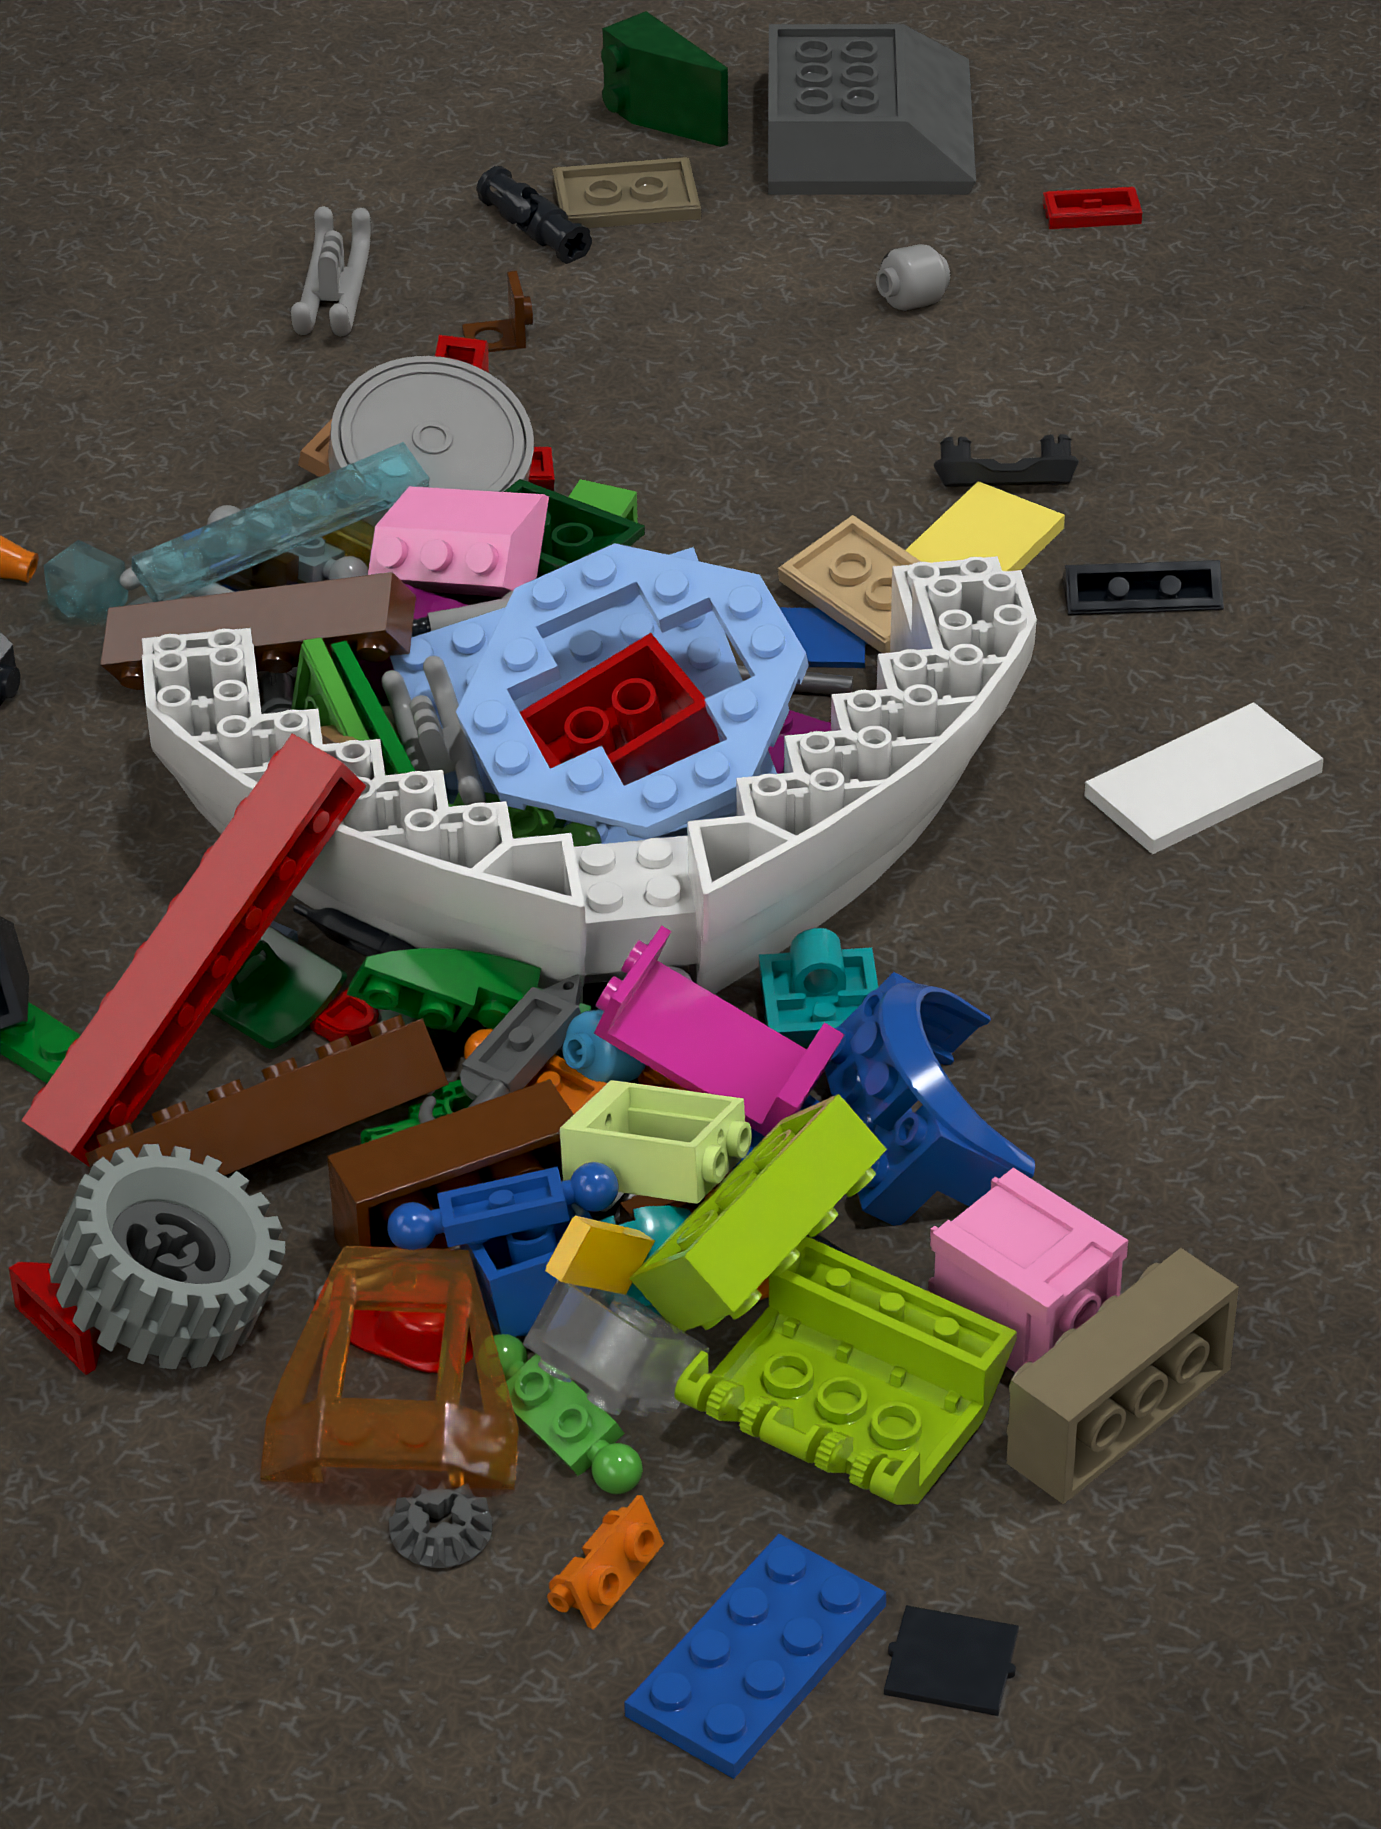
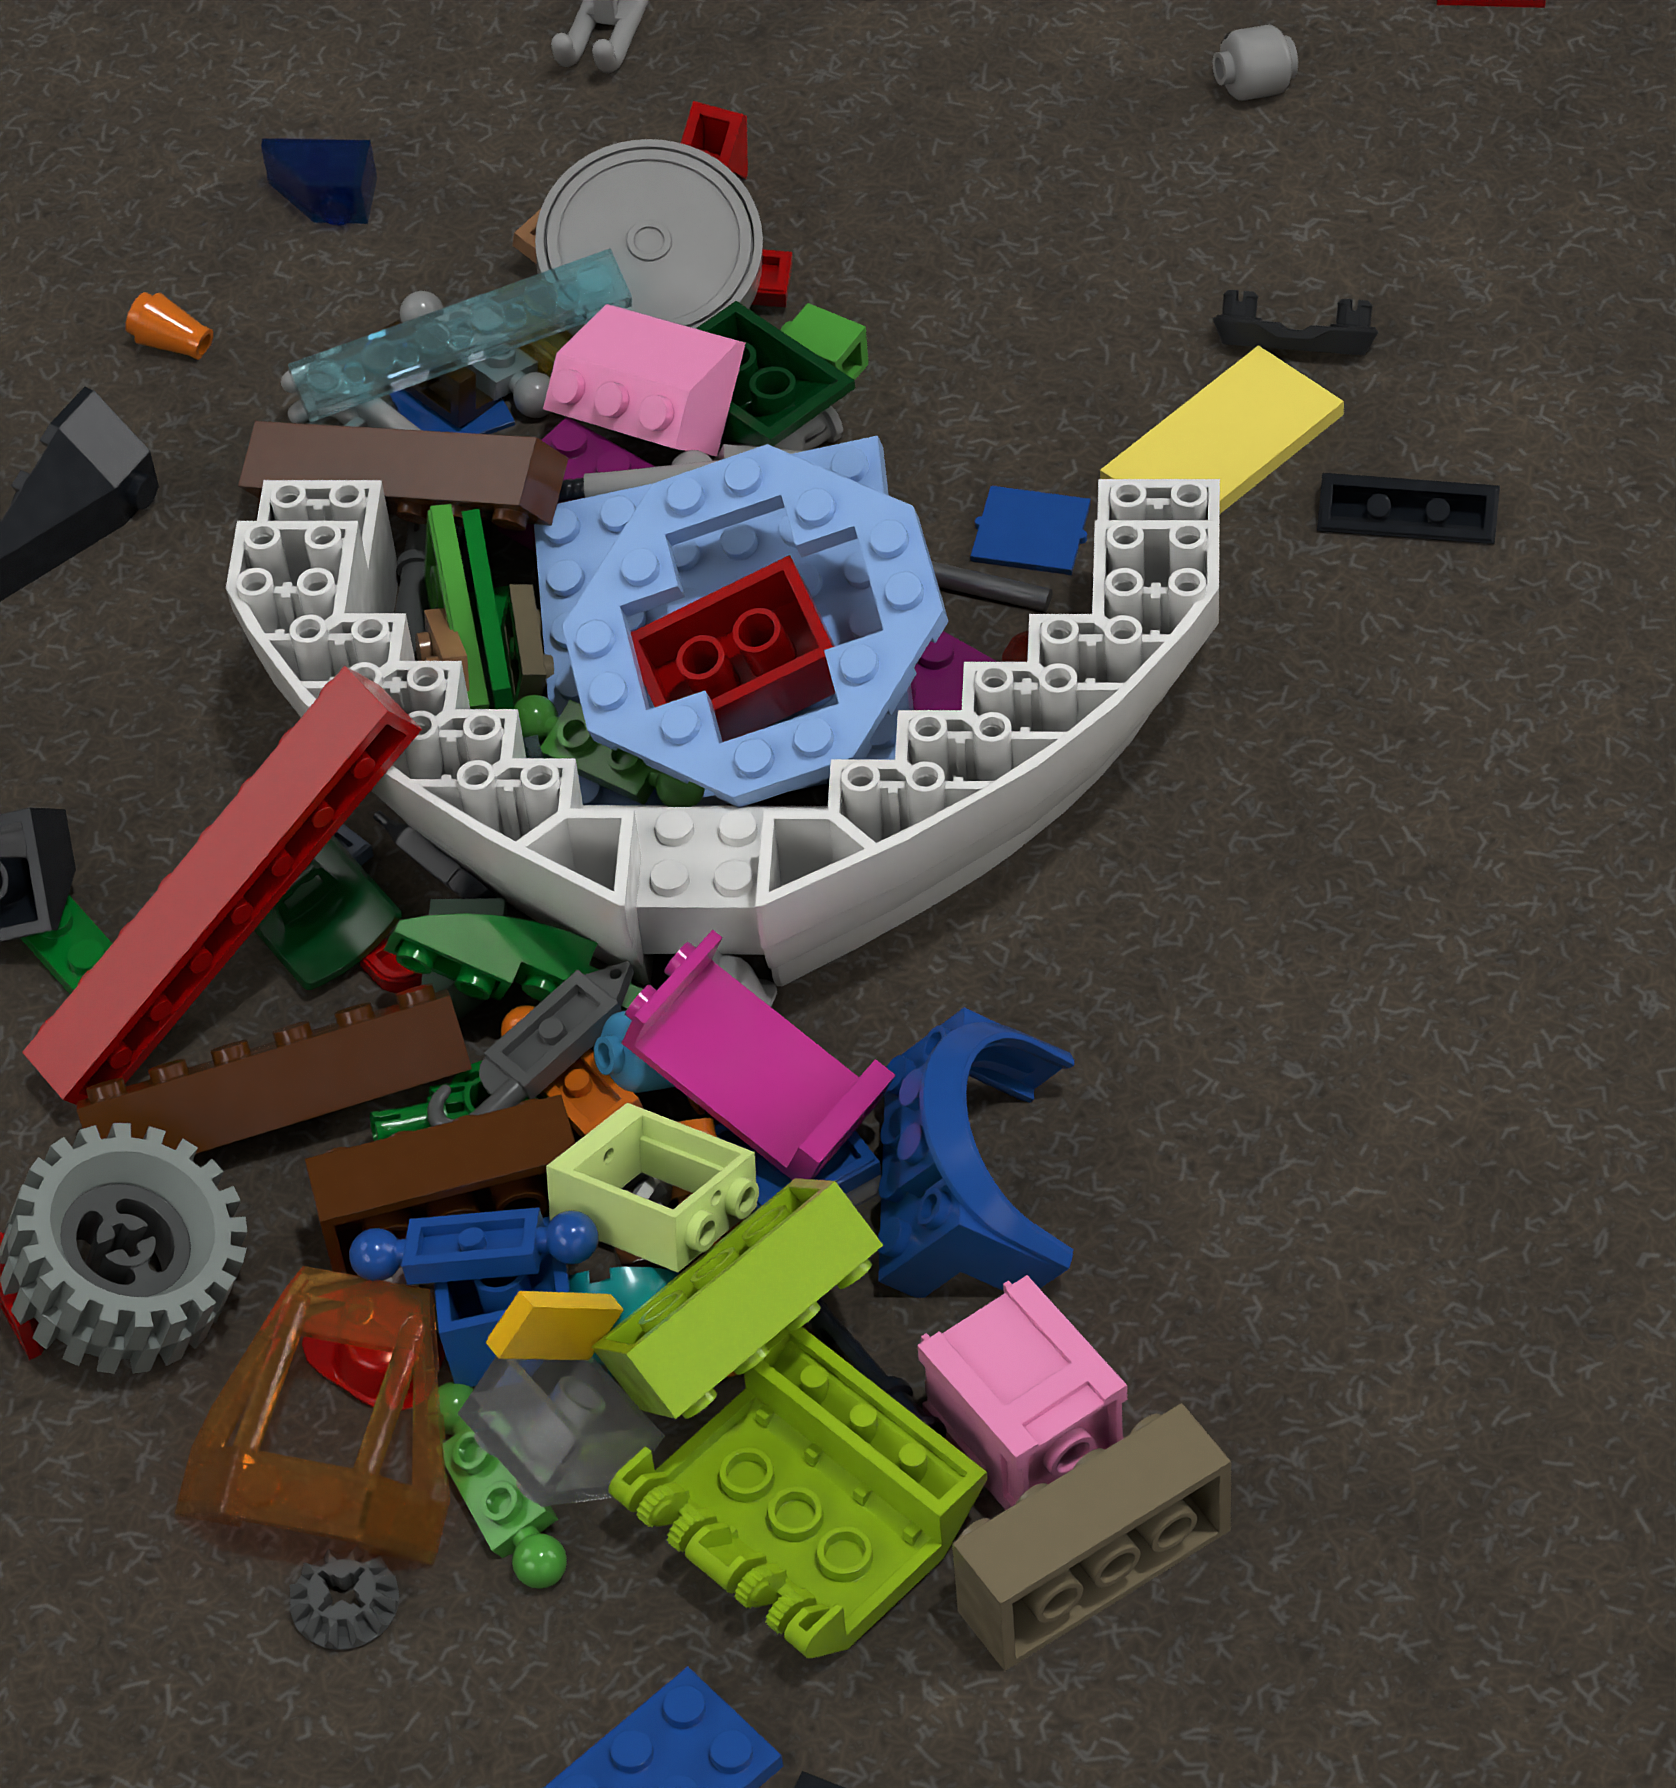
camera: 15 degrees right, 10 degrees up
clear light blue brick [43,540,129,626] -> none
light grey piece [382,656,486,805] -> none
reddish brown bracket [462,271,533,352] -> none
orange hinge [547,1495,664,1630] -> none
teal plate [759,928,878,1047] -> none
tan tile [778,515,921,653] -> none
white tile [1084,702,1323,854] -> none
none -> clear blue slope [261,138,377,226]

